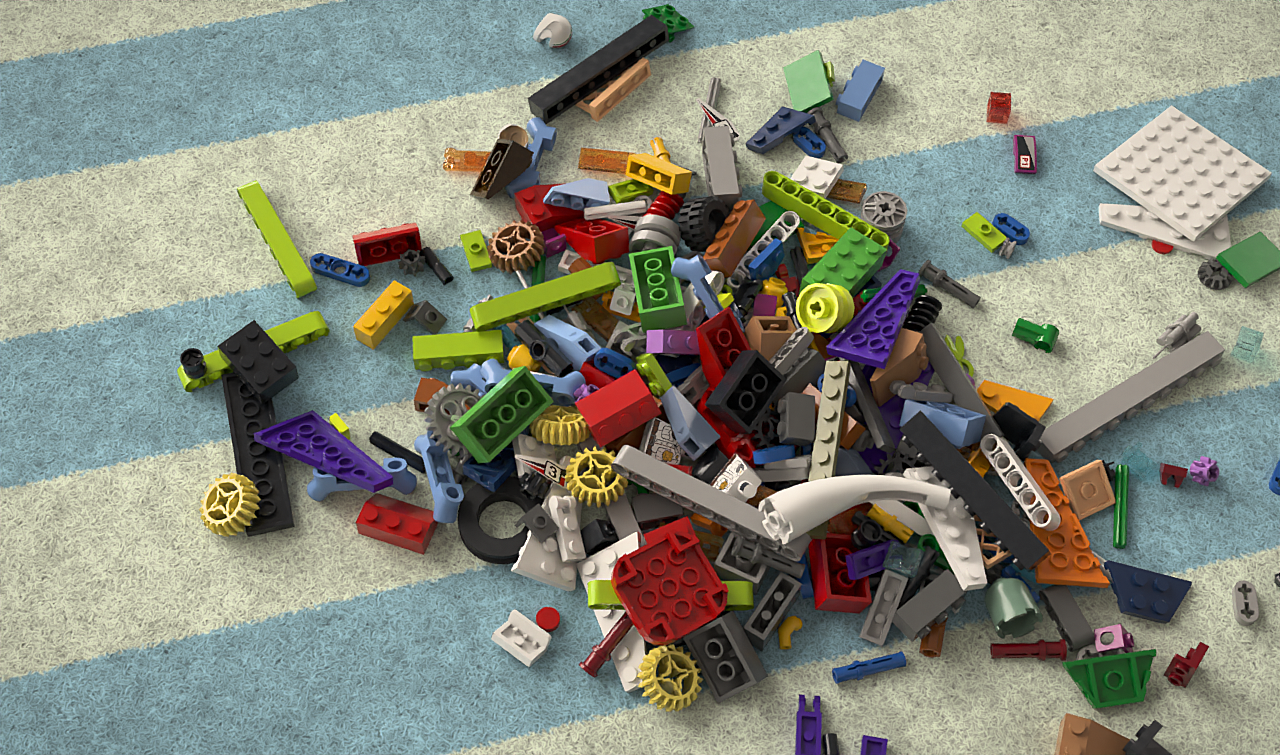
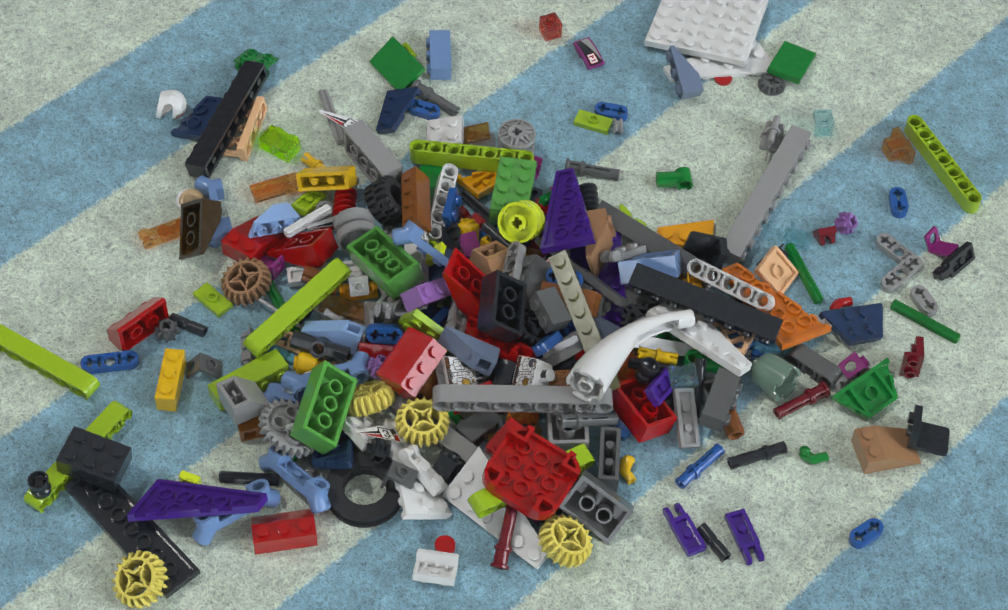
camera: 30 degrees left, 5 degrees down
none -> dark blue wing [170,96,223,140]
none -> light grey slope [216,376,269,425]
none -> clear neon green brick [258,124,301,163]
none -> sand blue slope [666,45,704,100]
none -> black pin [727,441,788,470]
none -> green arm [799,446,829,465]
none -> red arm [829,297,853,310]
none -> light grey beam [875,233,922,293]
none -> green axle [890,299,961,344]

